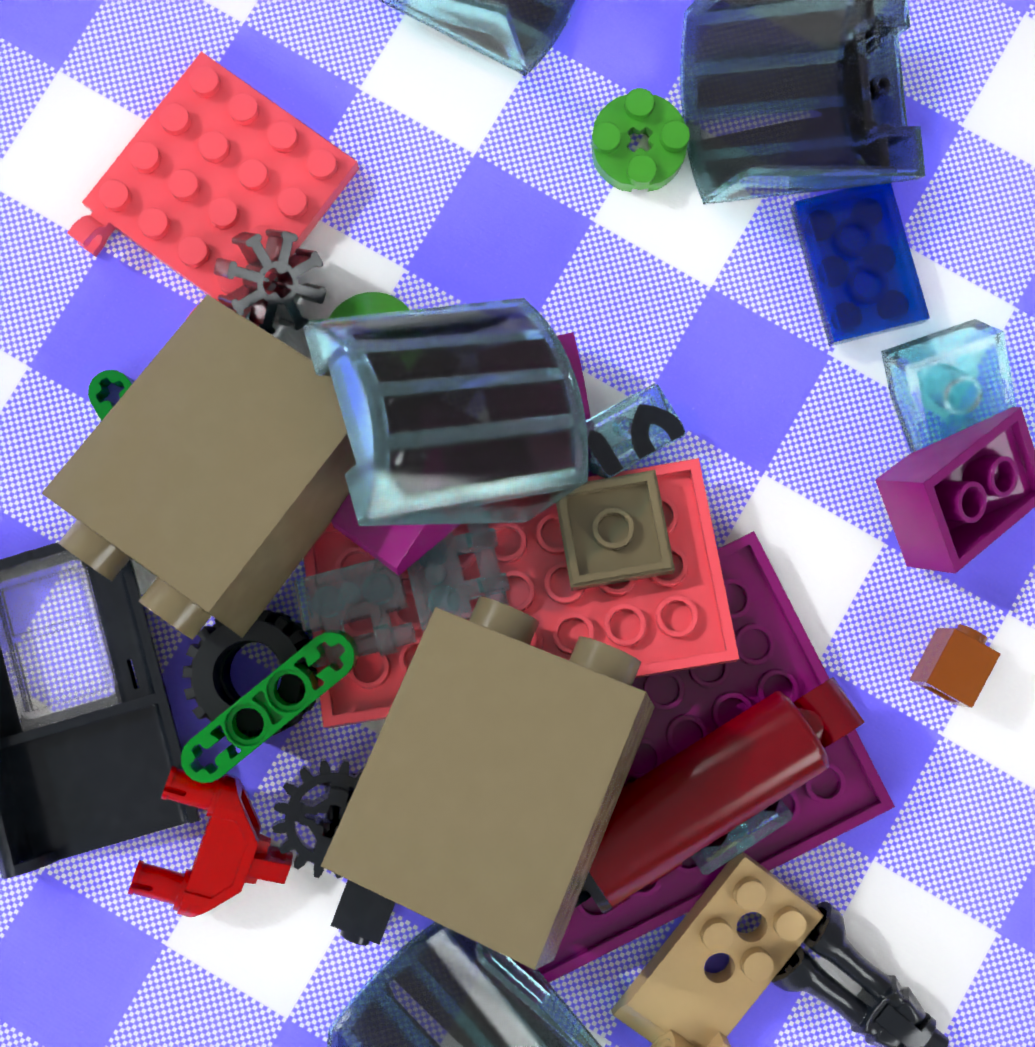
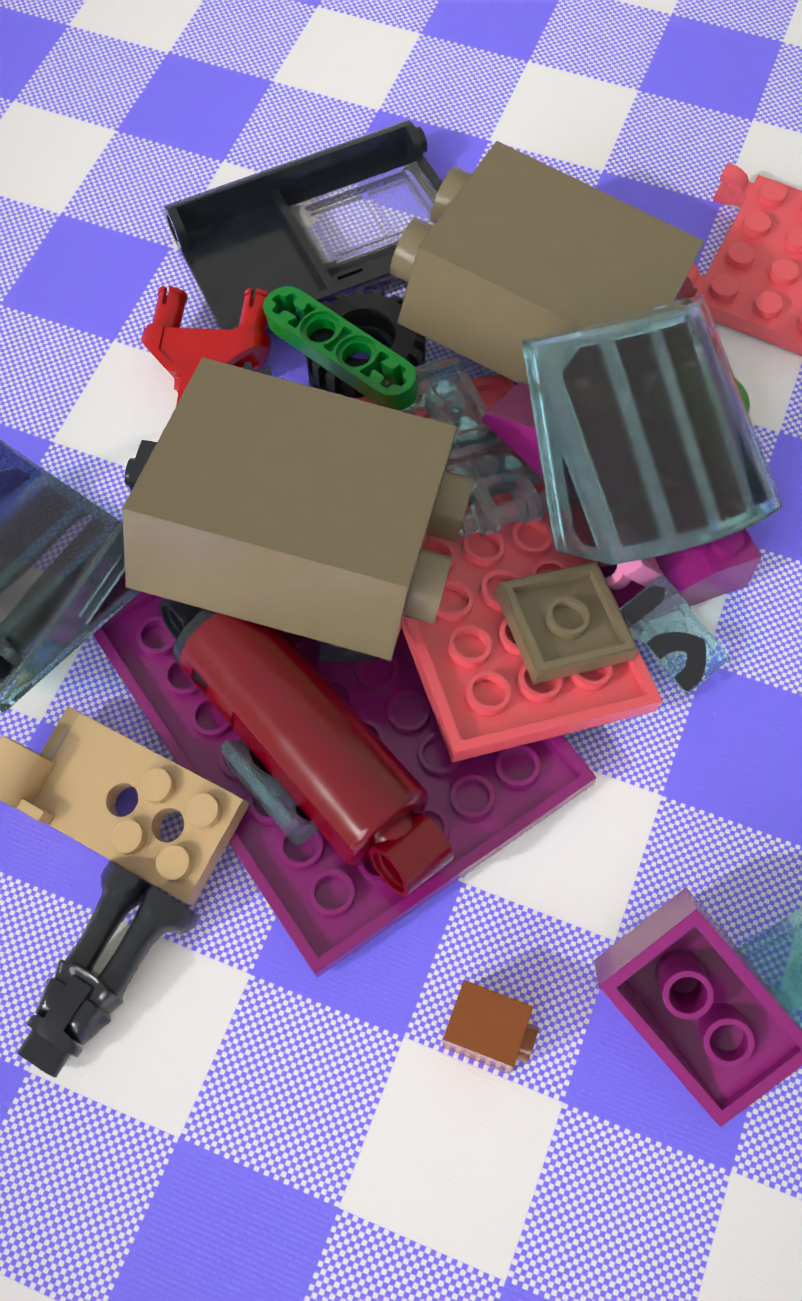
camera: 85 degrees right, 20 degrees down
gear [214,229,327,334] -> none

